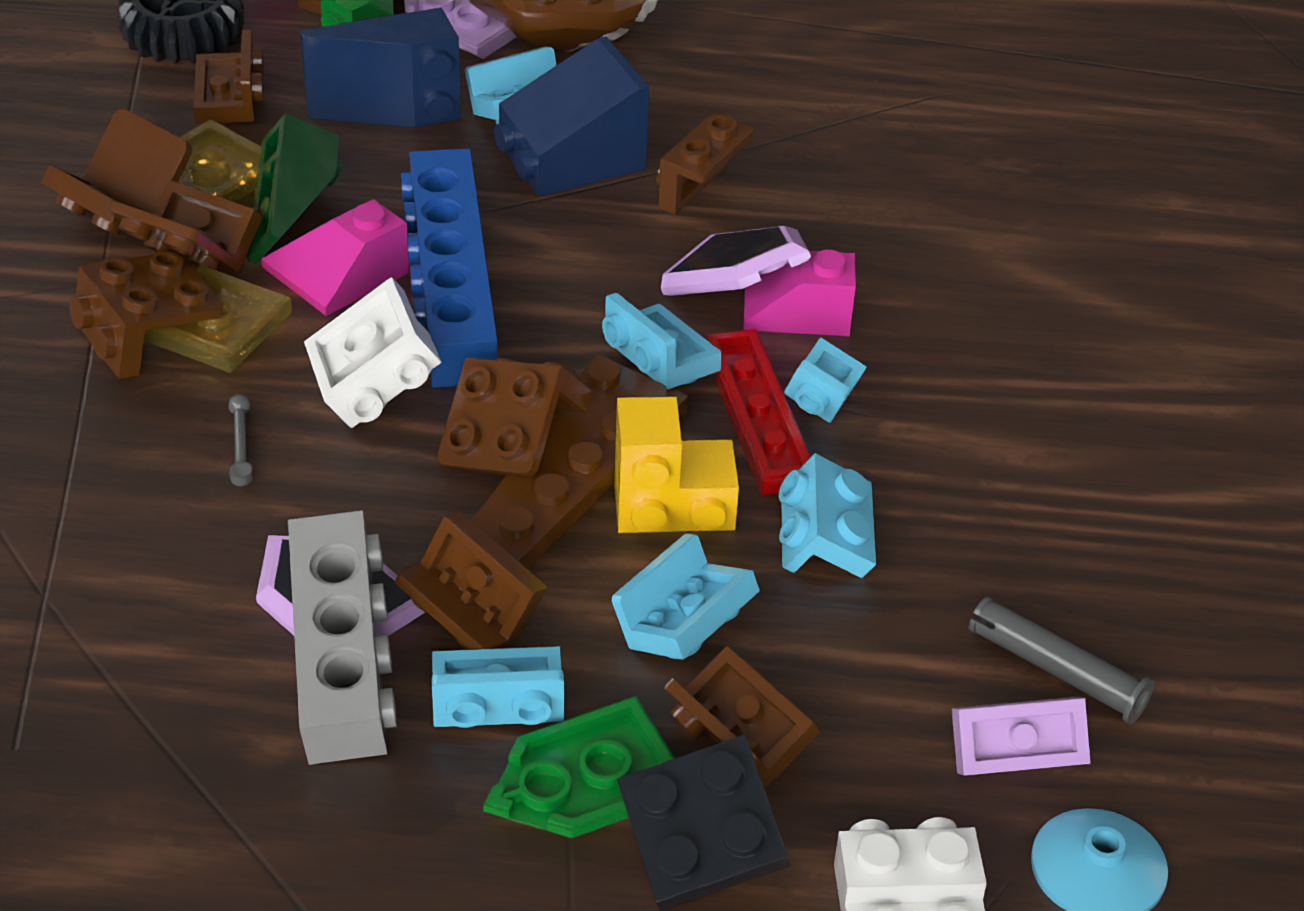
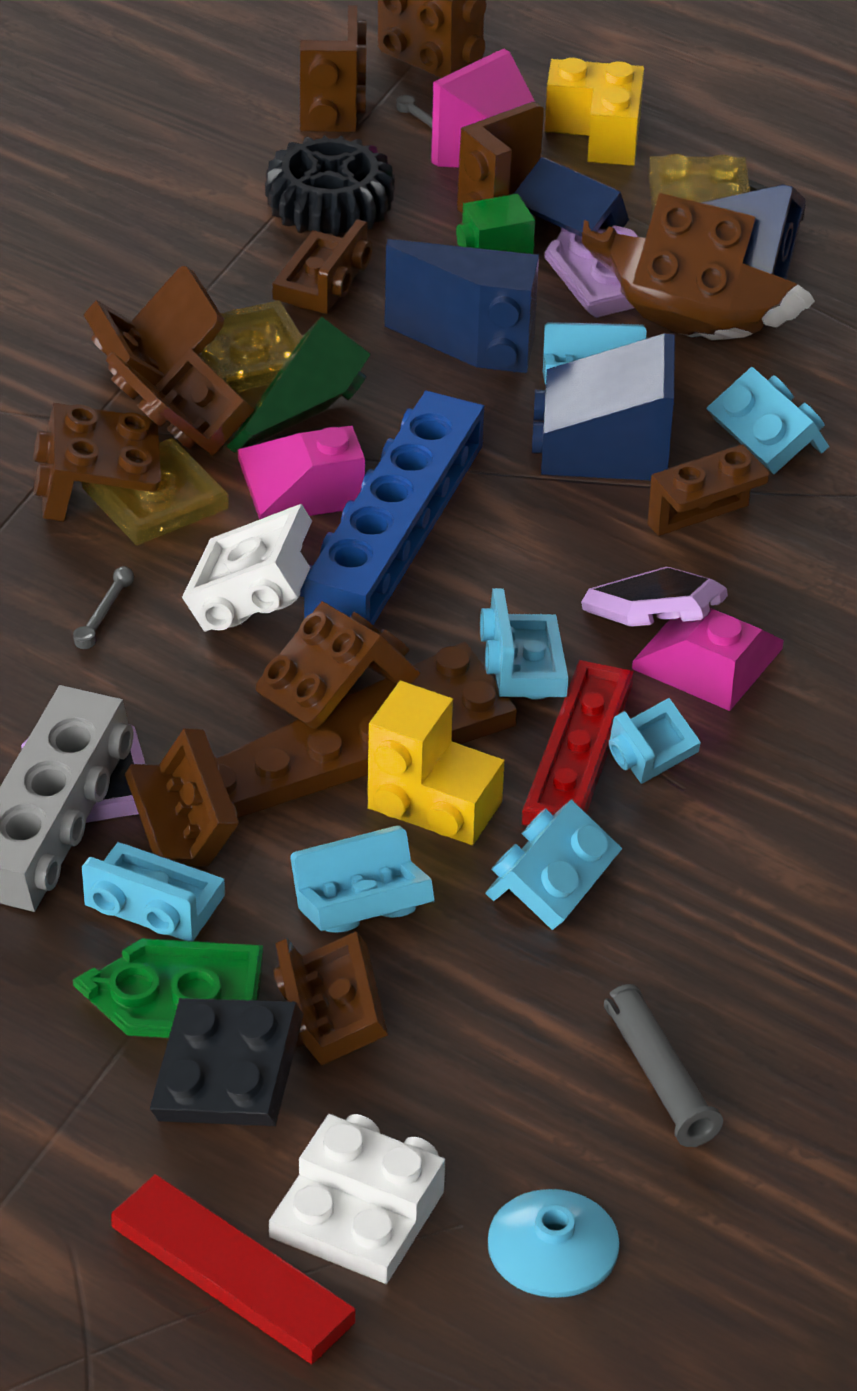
camera: 30 degrees right, 0 degrees up
lavender plate [952,697,1091,776] -> none
none -> medium azure bracket [707,367,829,474]

